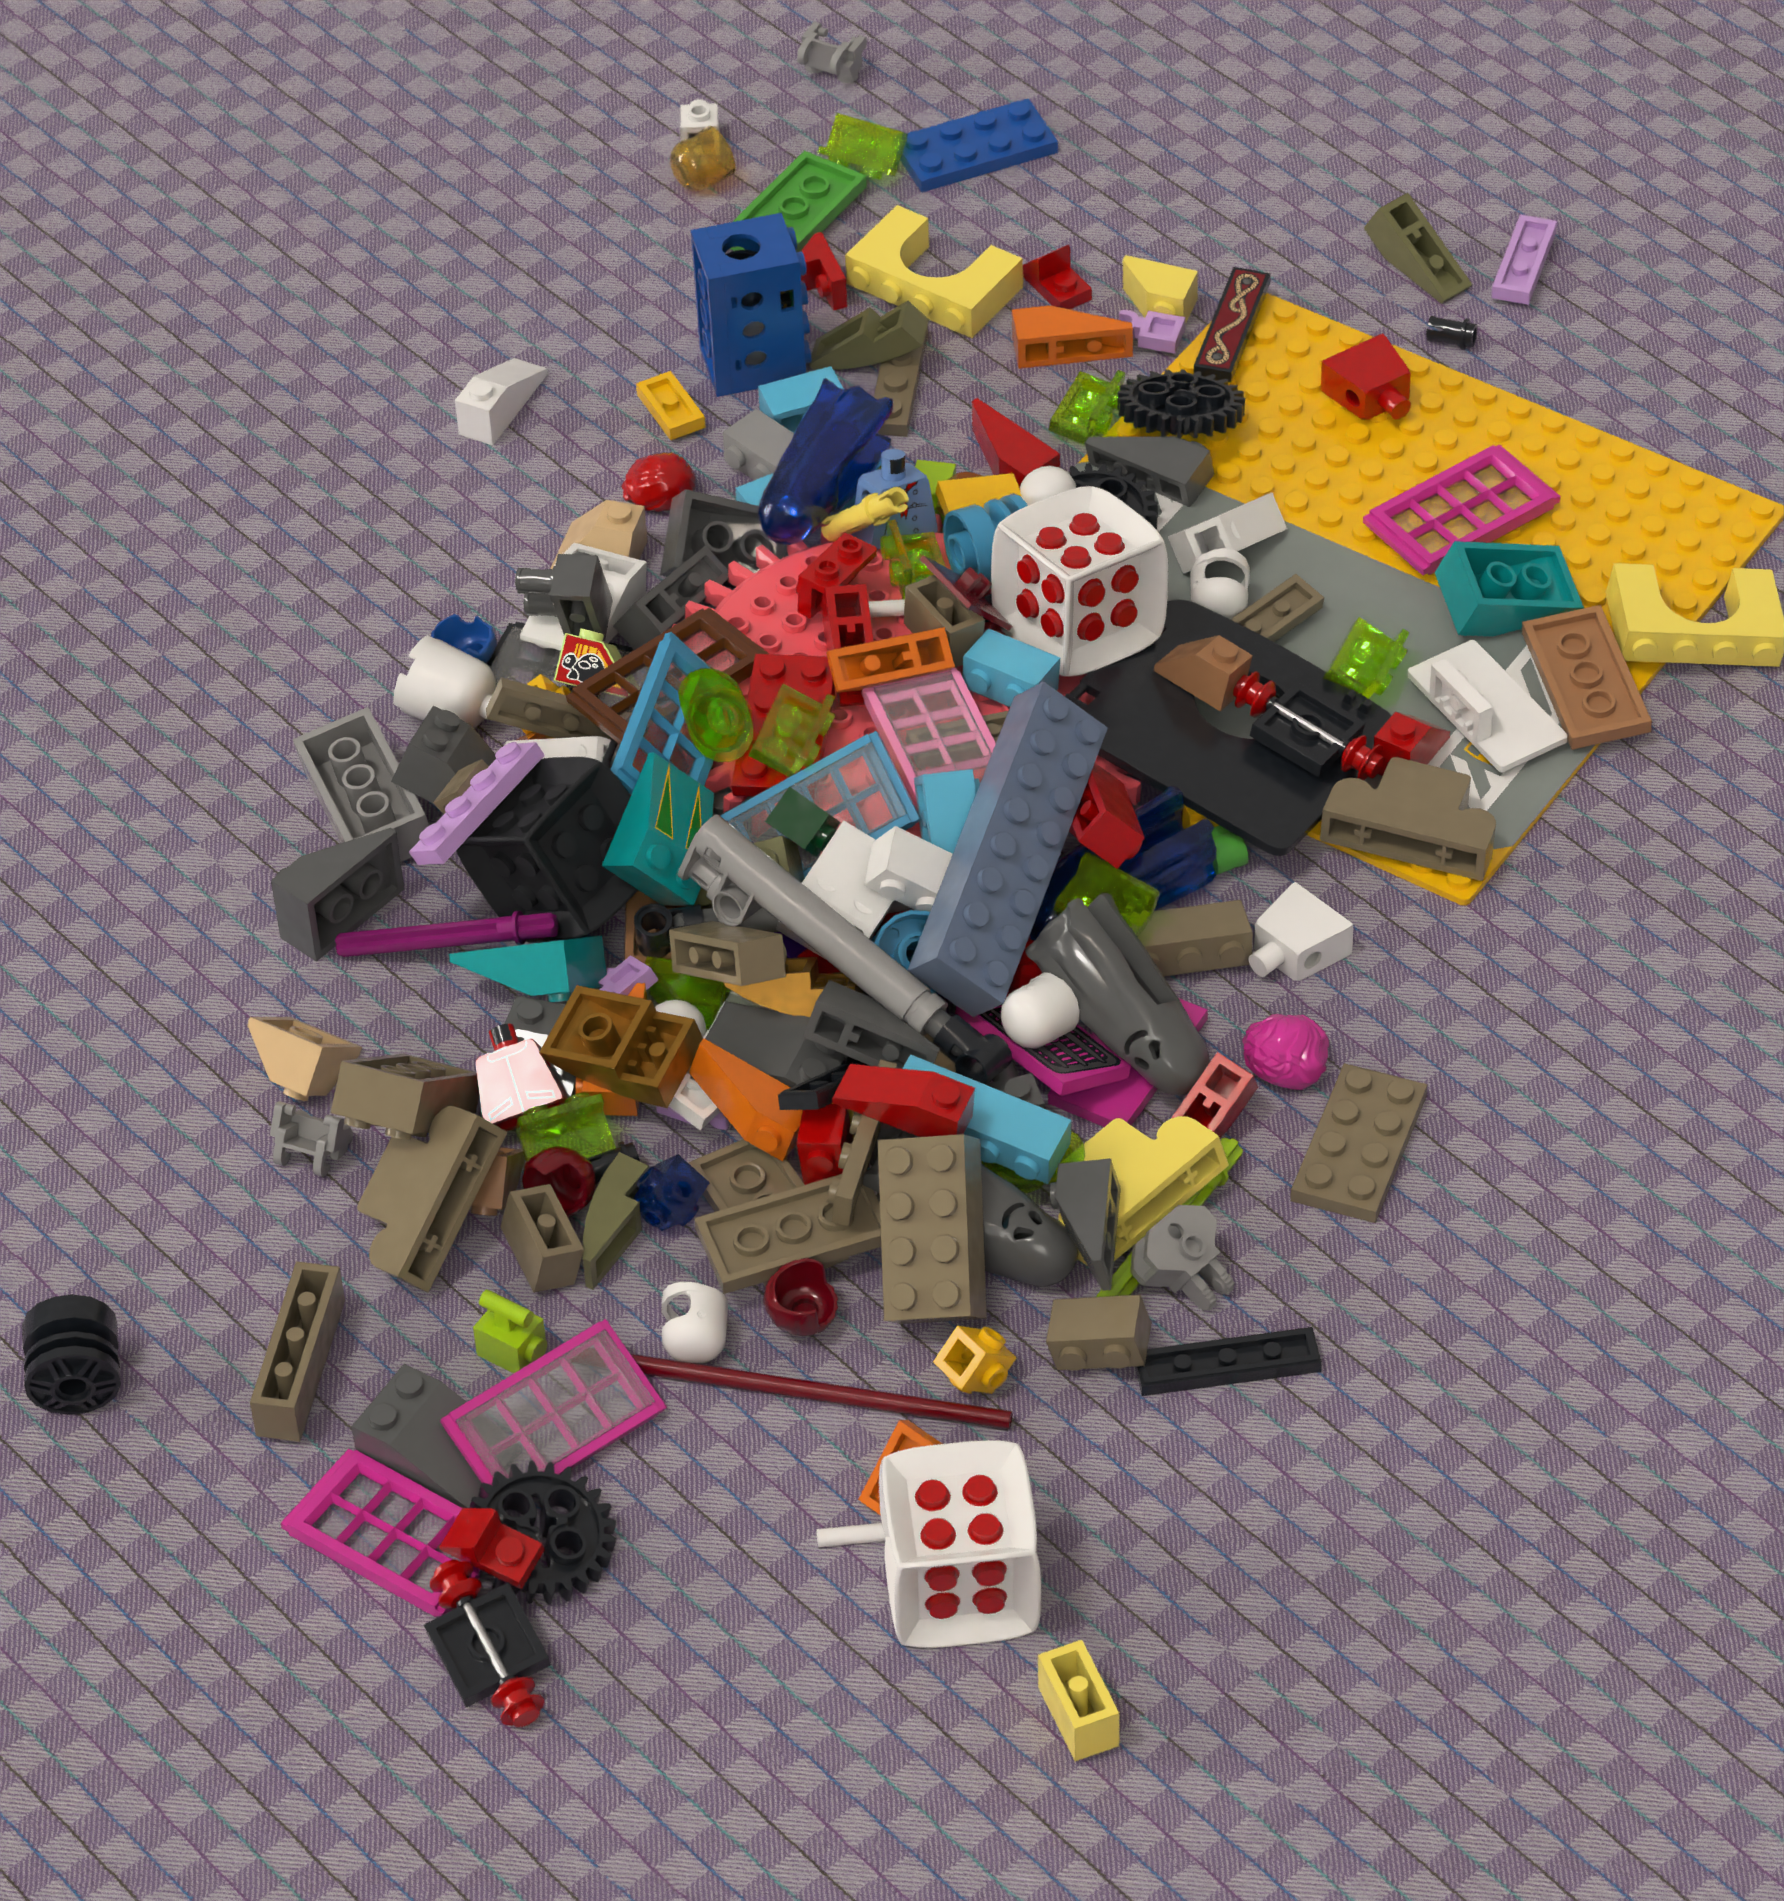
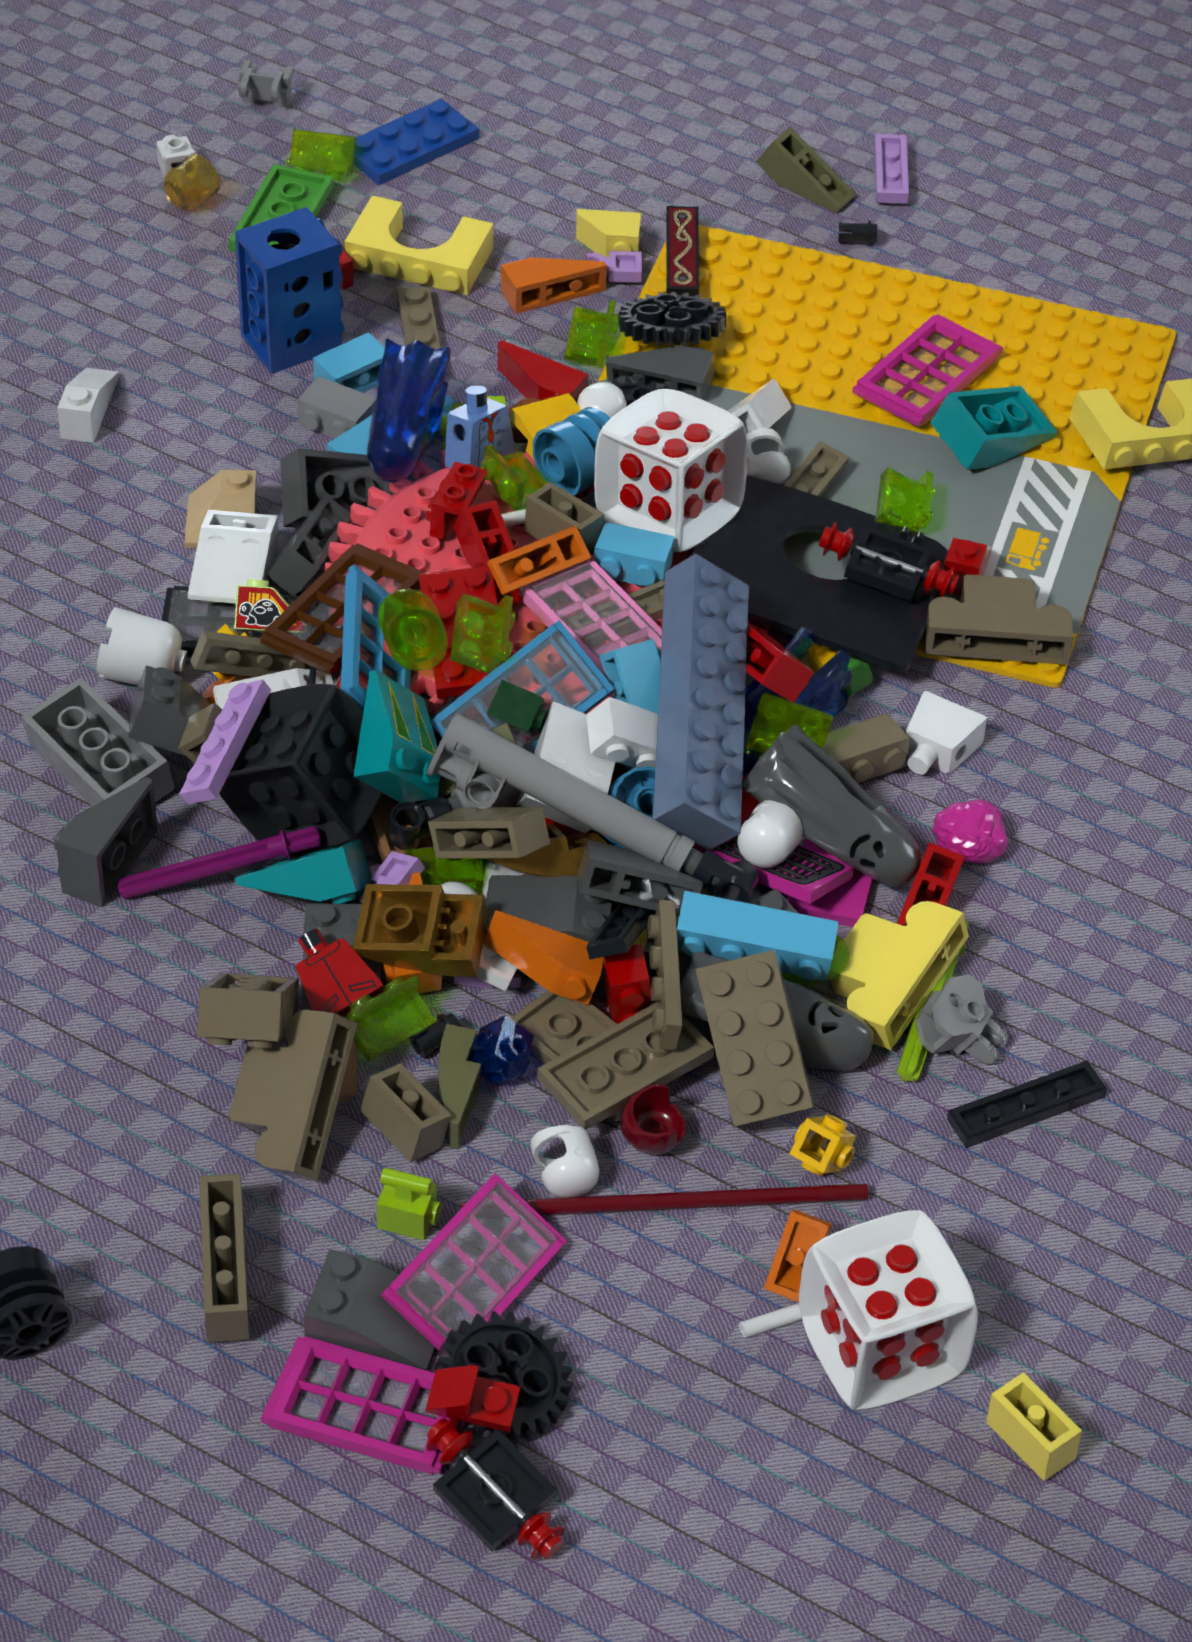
camera: 20 degrees left, 0 degrees up
tan slope [247,1017,362,1101] -> none
light grey piece [270,1101,353,1177] -> none
blue hair [431,614,497,663] -> none
dark grey brick [515,552,613,641] -> none
dark red hair [522,1146,596,1218] -> none
red hair [621,452,696,512] -> none
yellow plate [636,371,706,441] -> none
olive slope [809,301,929,370] -> none
light yellow pin [821,487,909,542] -> none
red slope [832,1064,975,1137] -> none
dark red piece [919,555,1013,631] -> none
red slope [1023,245,1092,310] -> none
dark tan brick [1046,1295,1152,1371] -> none
dark grey slope [1050,1158,1121,1291] -> none
medium nougat slope [1153,635,1253,711] -> none
dark tan plate [1290,1063,1428,1223] -> none
red torso [1321,333,1411,420] -> none
white bracket [1407,640,1568,772] -> none
medium nougat plate [1522,605,1652,750] -> none

